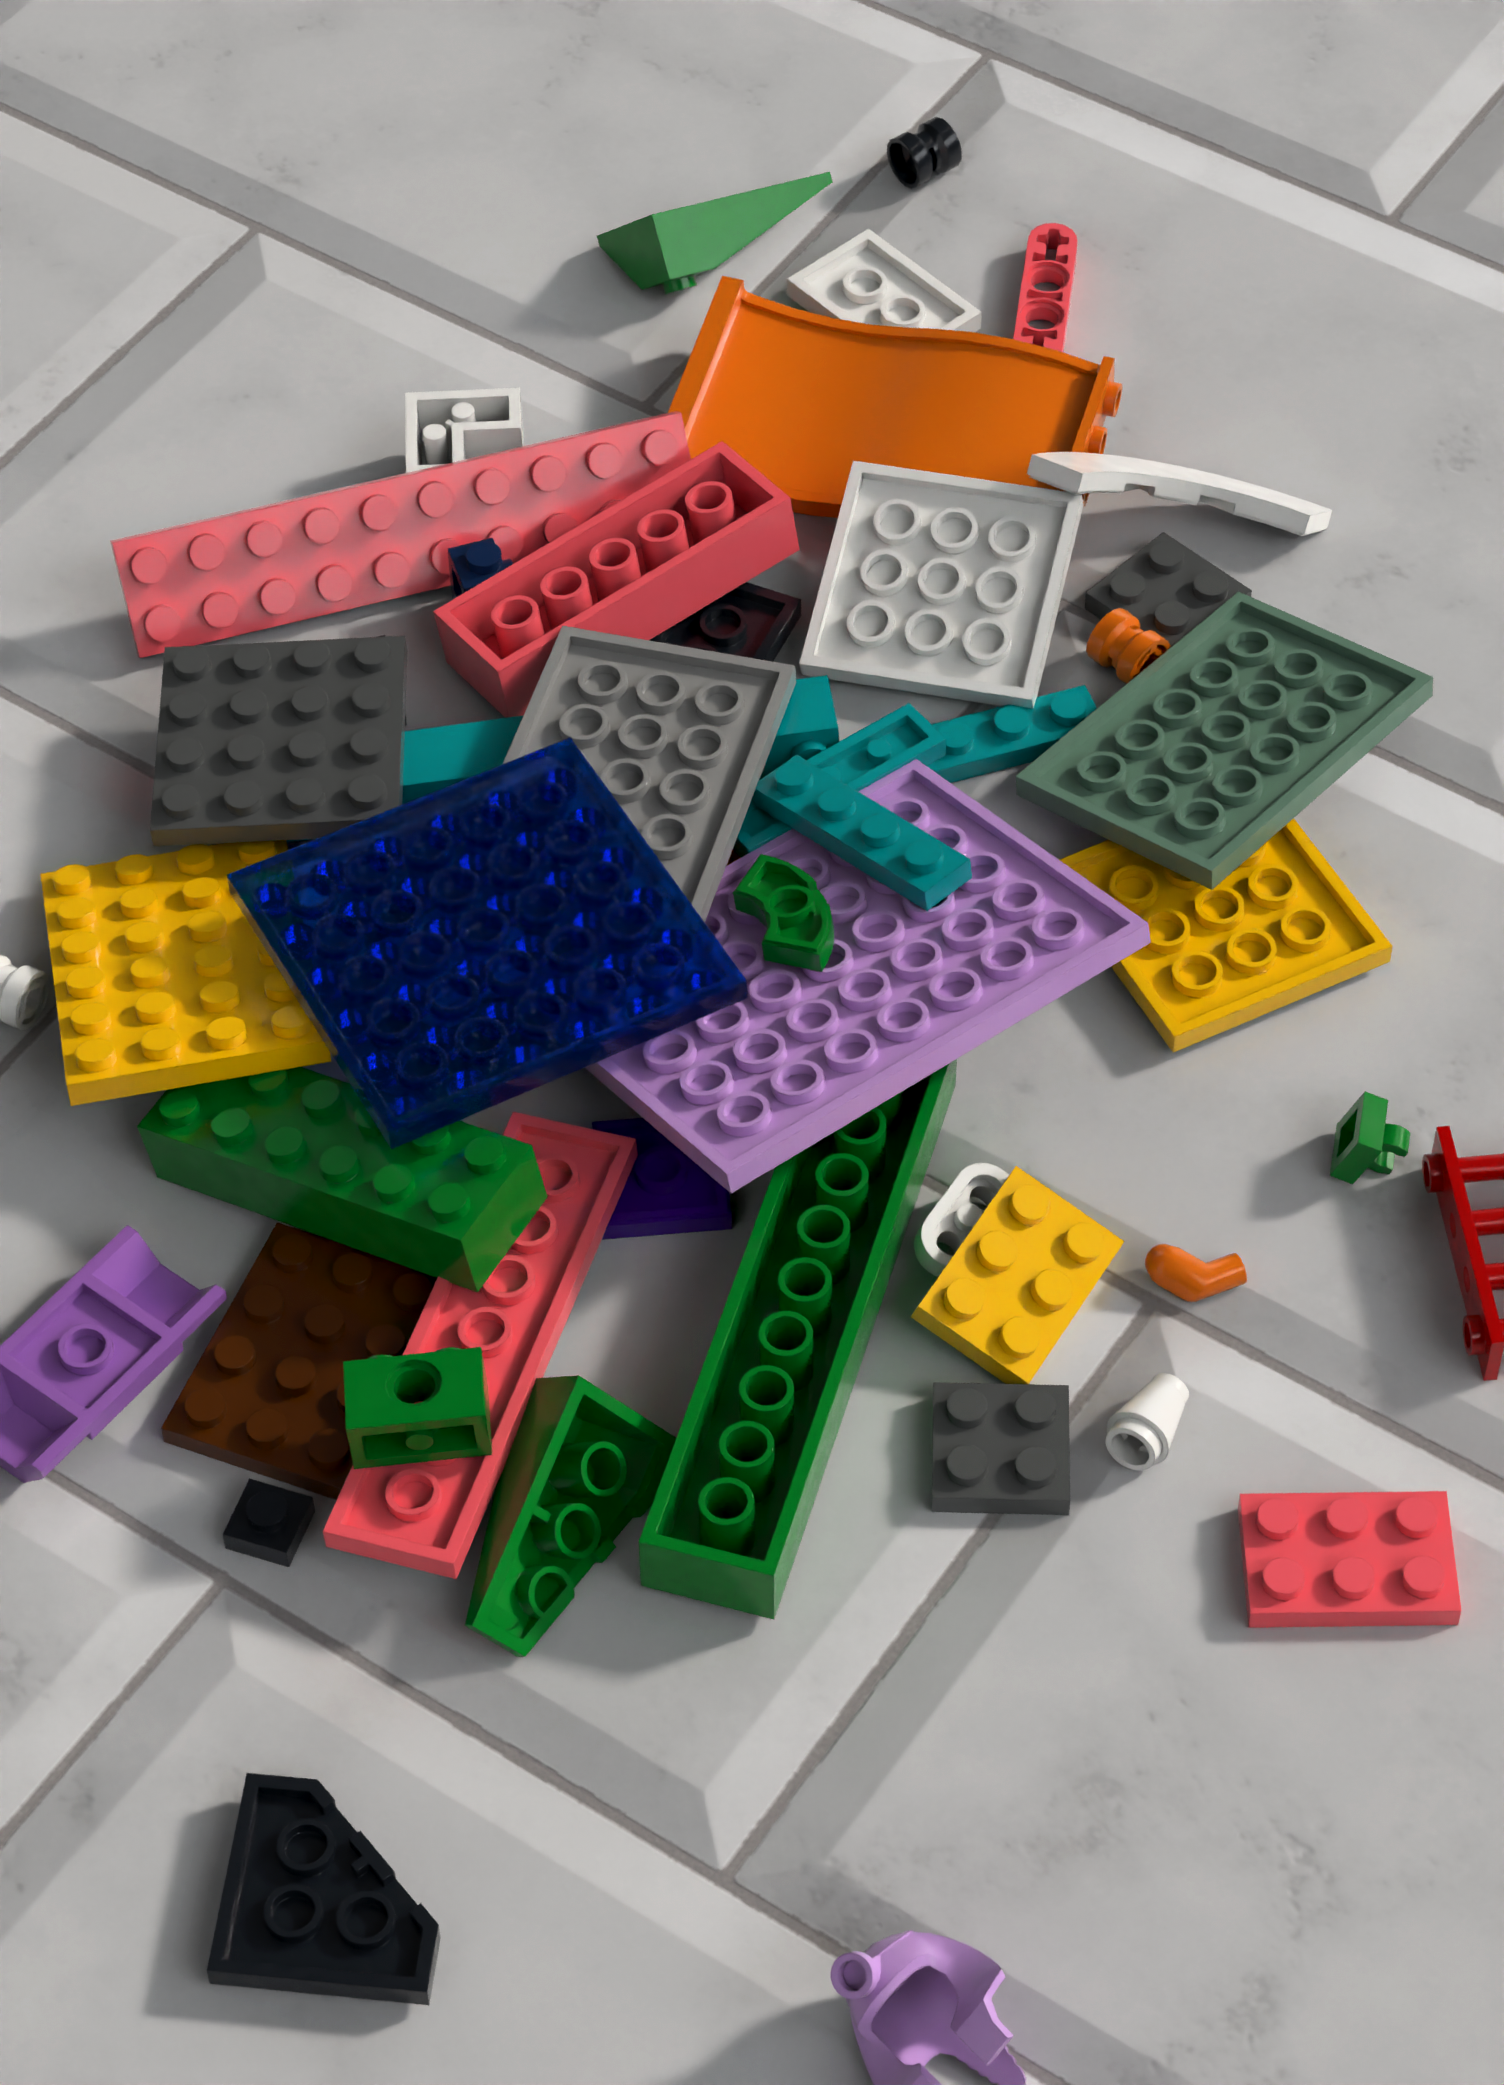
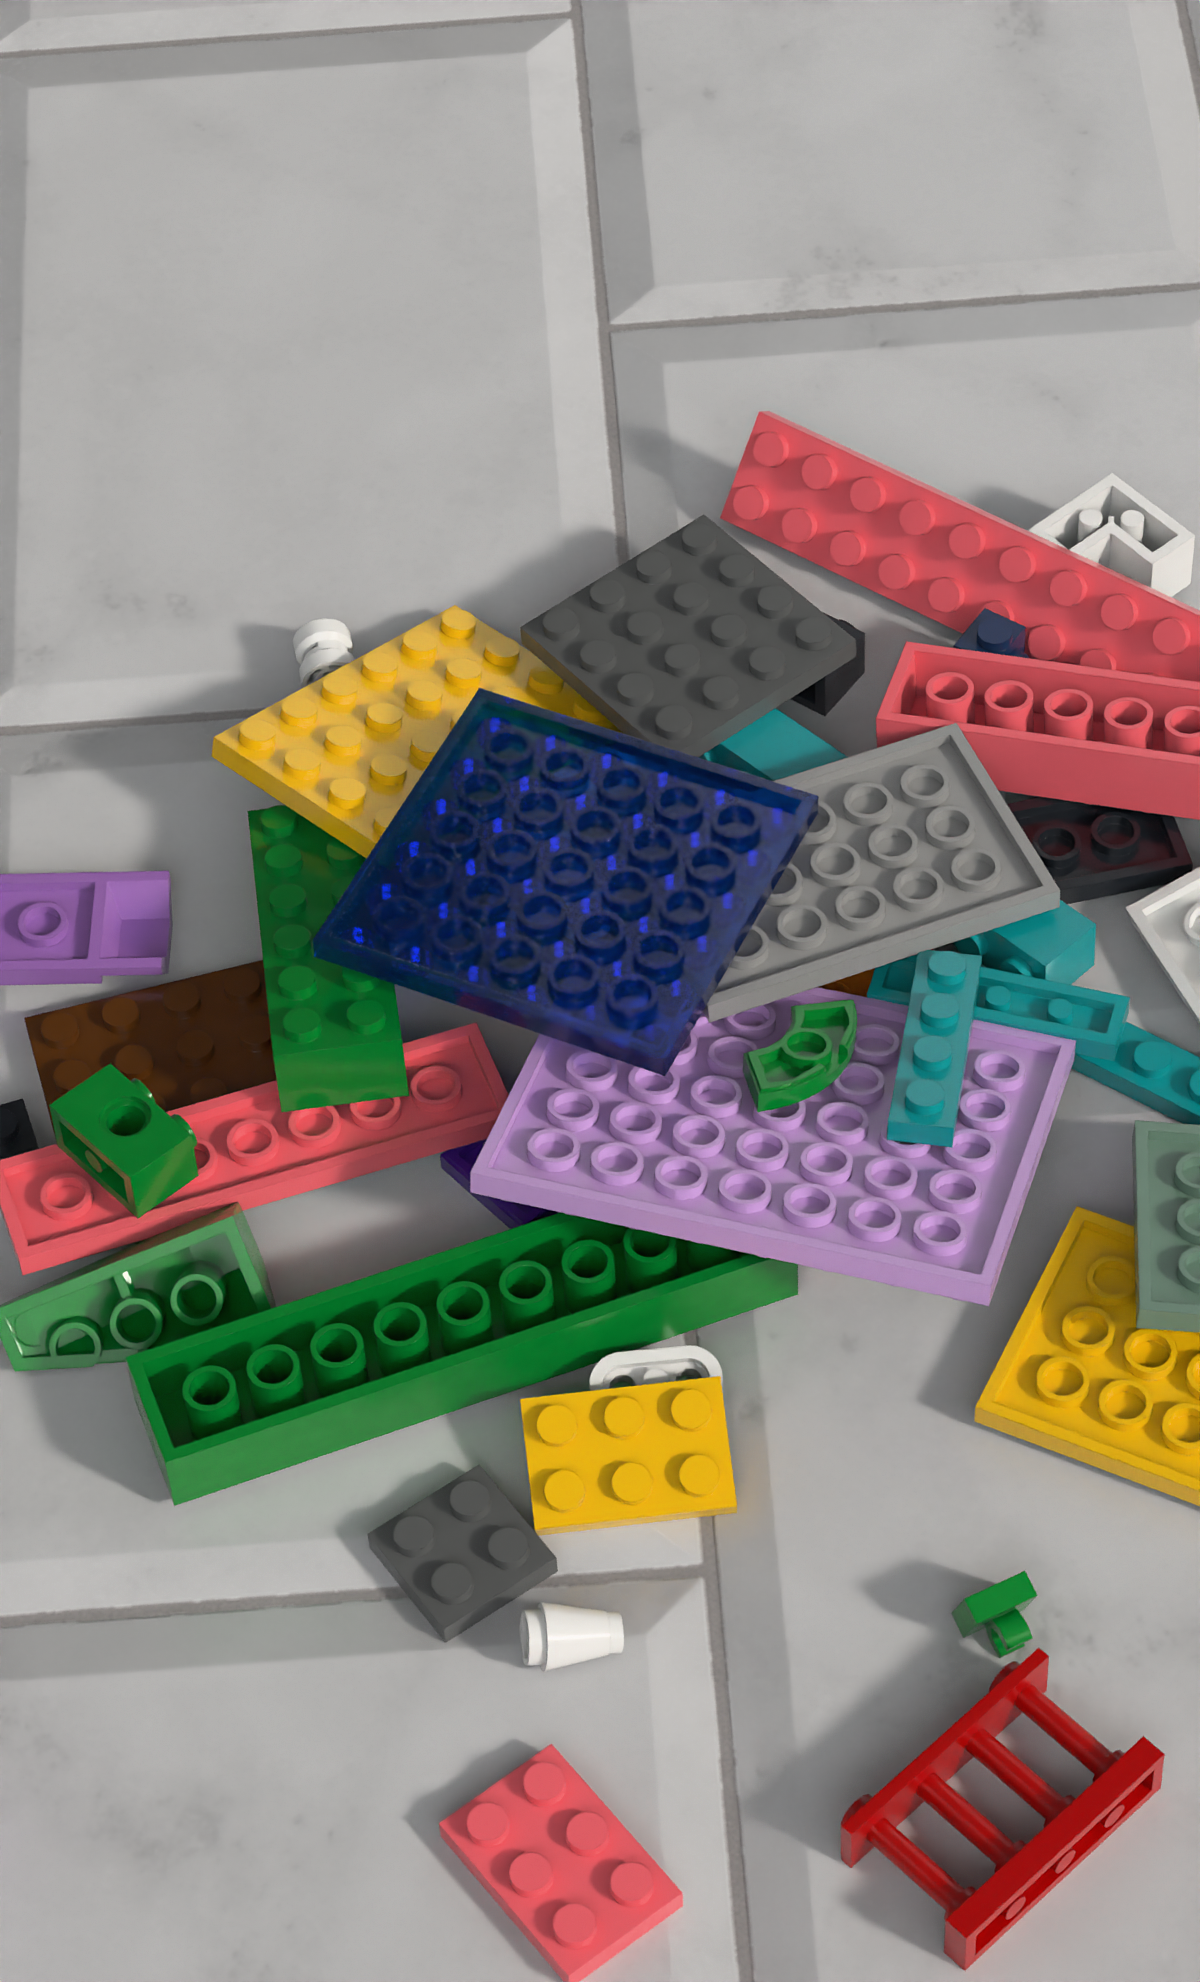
camera: 55 degrees right, 0 degrees up
orange arm [1145,1244,1247,1302] -> none

